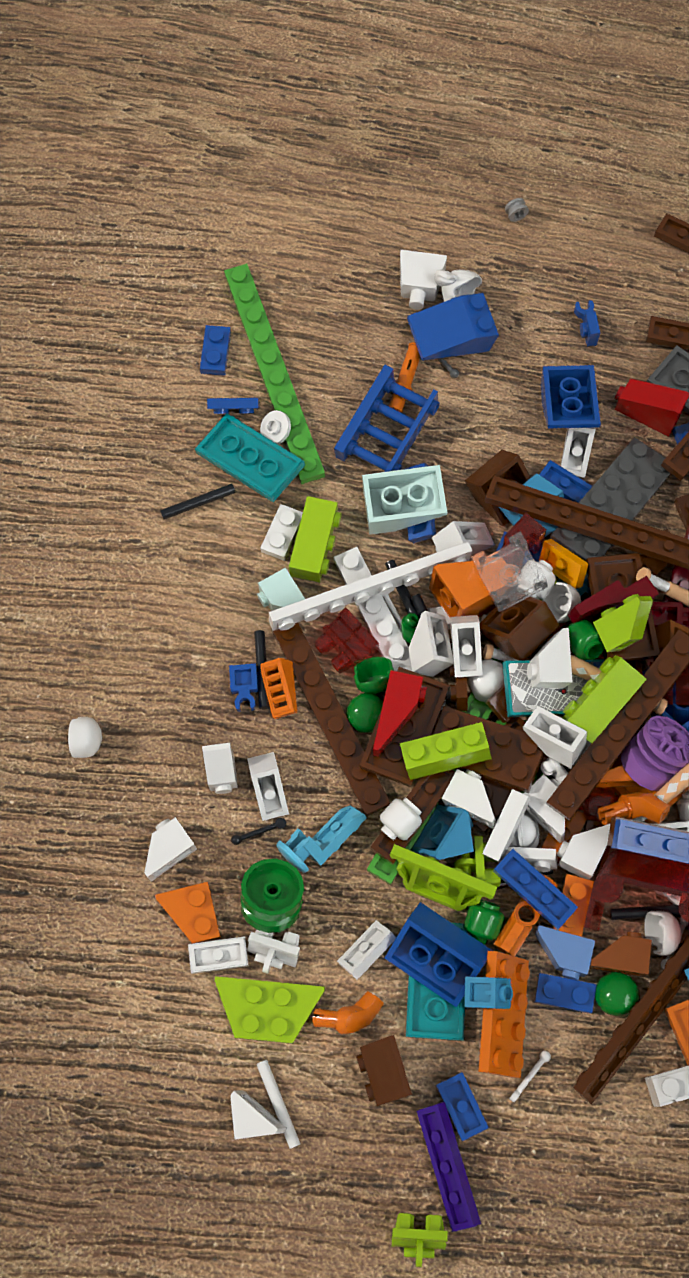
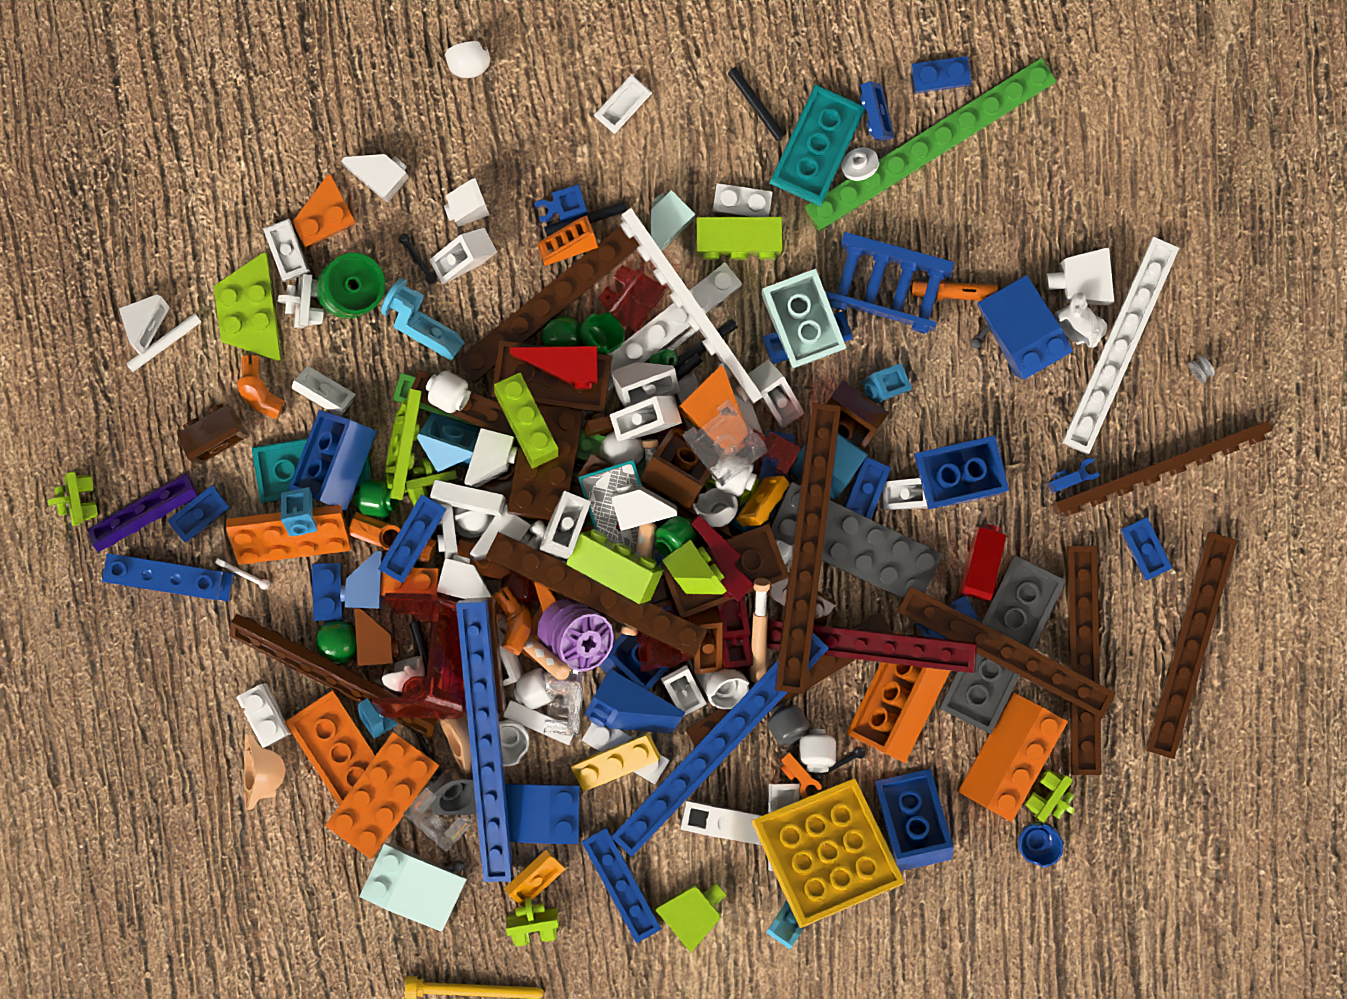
camera: 75 degrees right, 15 degrees up
none -> blue fence [102,553,234,602]
none -> white tile [594,74,652,134]
none -> dark azure bracket [862,363,912,404]
none -> reddish brown plate [1052,420,1273,517]
none -> white plate [1062,237,1179,455]
none -> blue plate [1120,517,1172,581]

